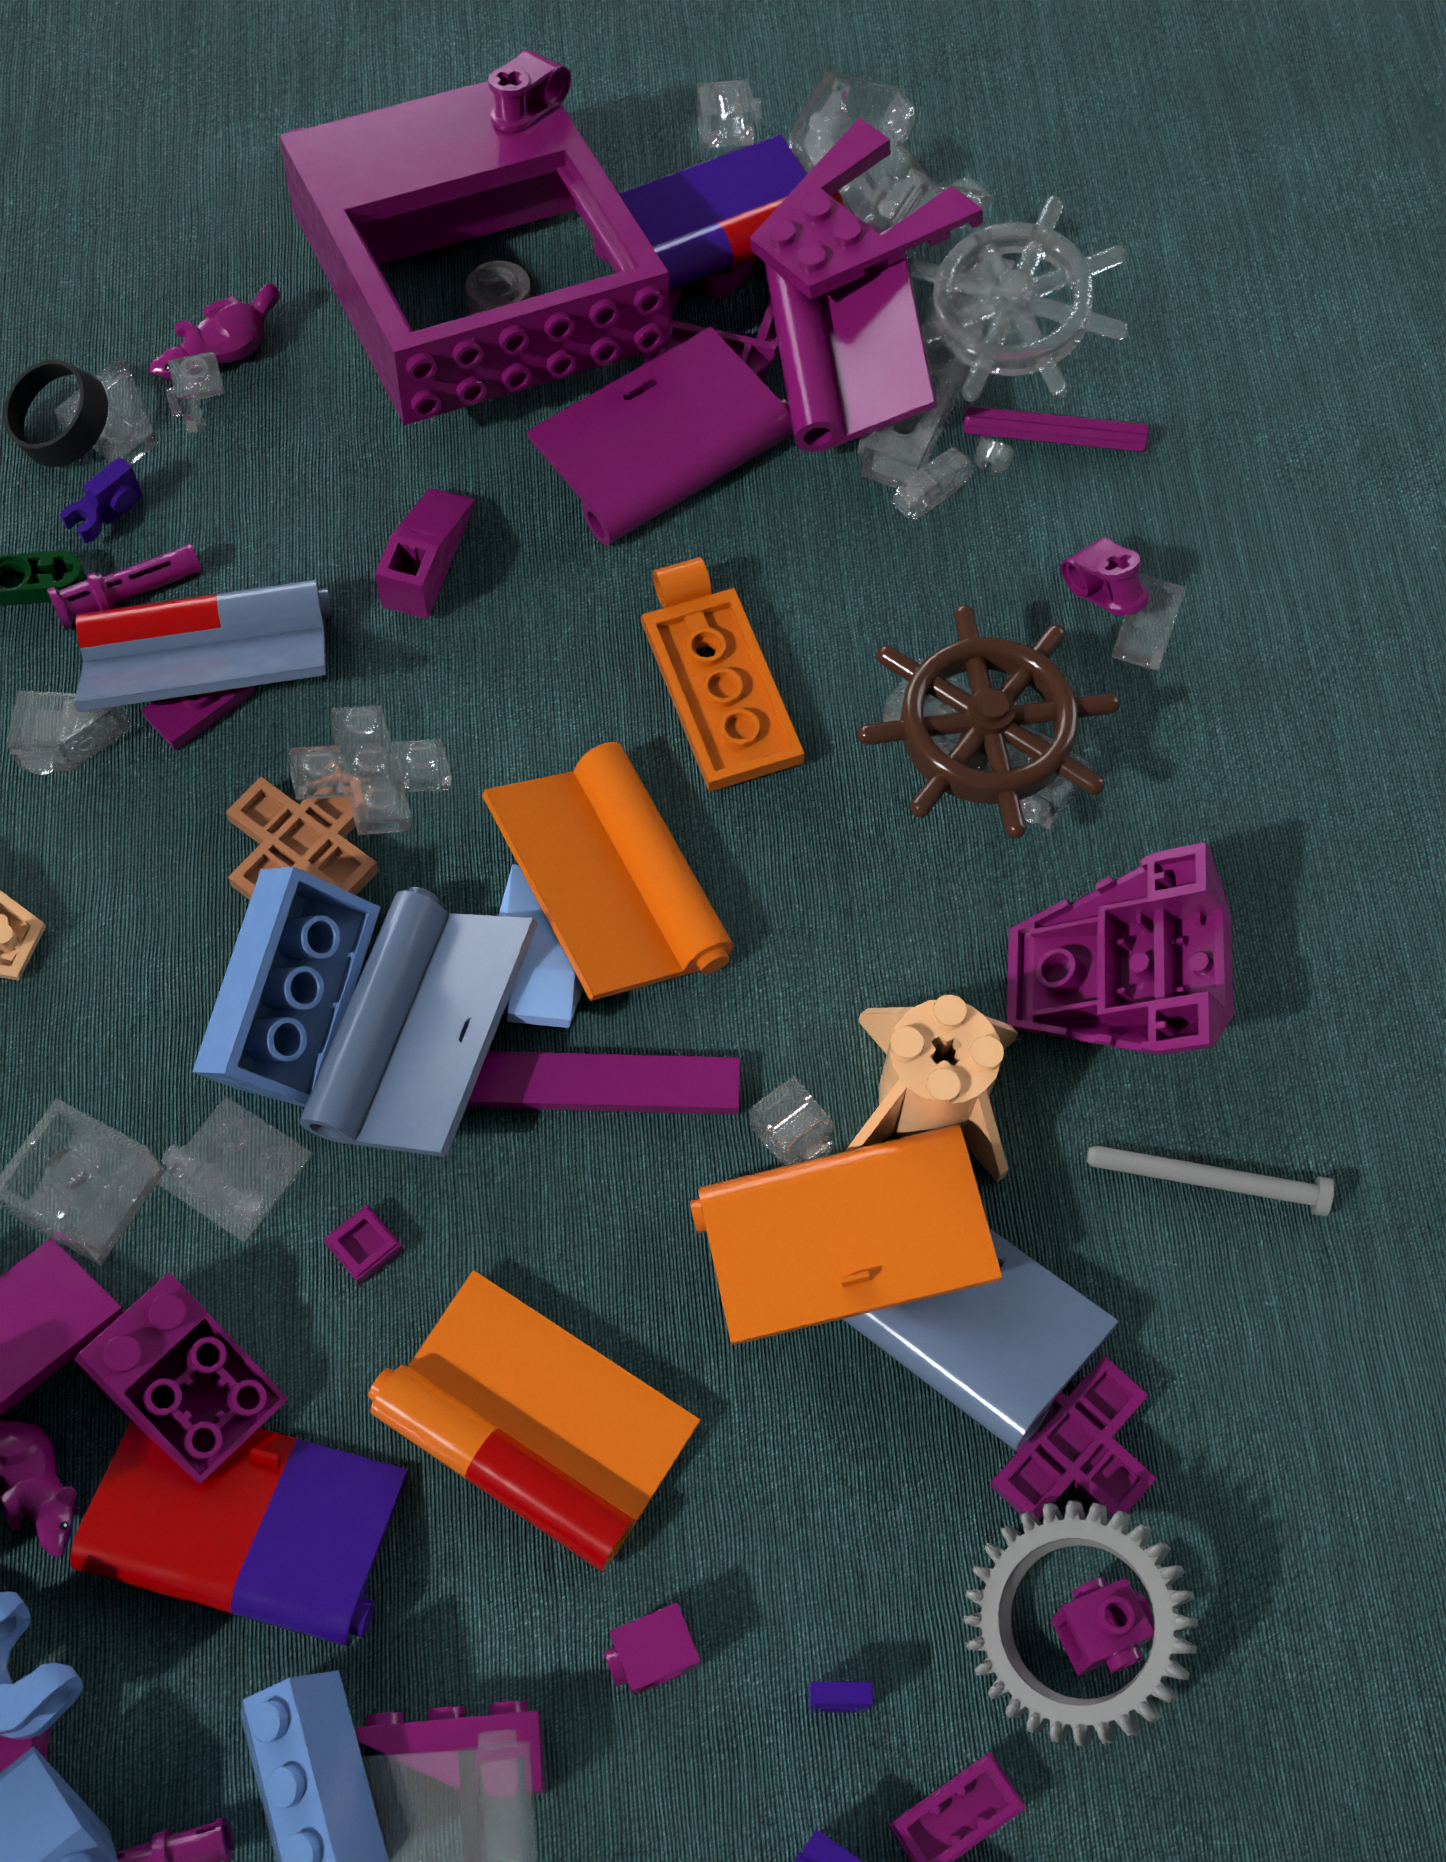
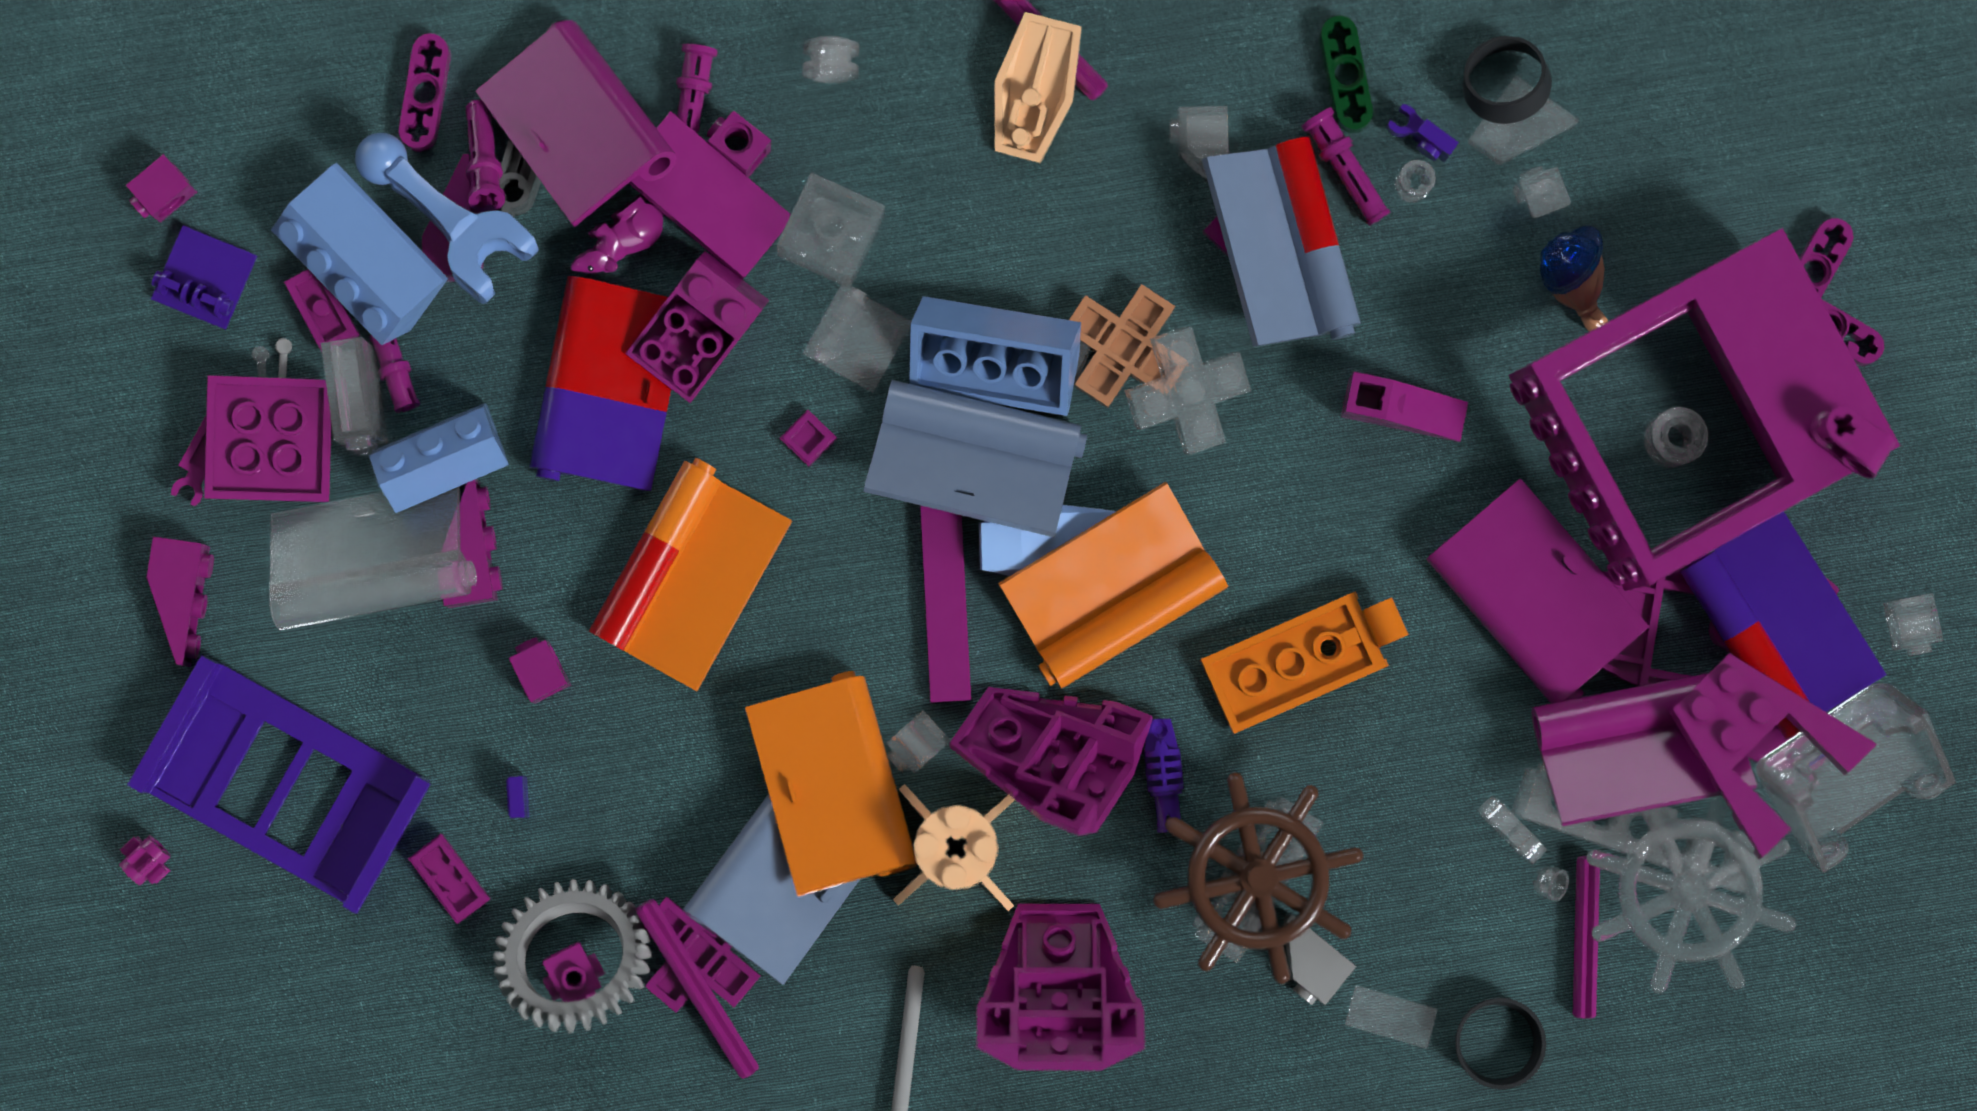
camera: 85 degrees right, 20 degrees up
magenta animal [149,283,281,385] -> none
magenta piece [1060,537,1150,616] -> none
none -> magenta axle [636,899,759,1079]
none -> magenta wedge [950,687,1152,835]
none -> dark purple hinge [1144,718,1184,833]
none -> light grey slope [1283,913,1356,1005]
none -> clear bush [1395,160,1436,203]
none -> black tyre [1456,998,1546,1089]
none -> clear blue piece [1540,226,1608,331]

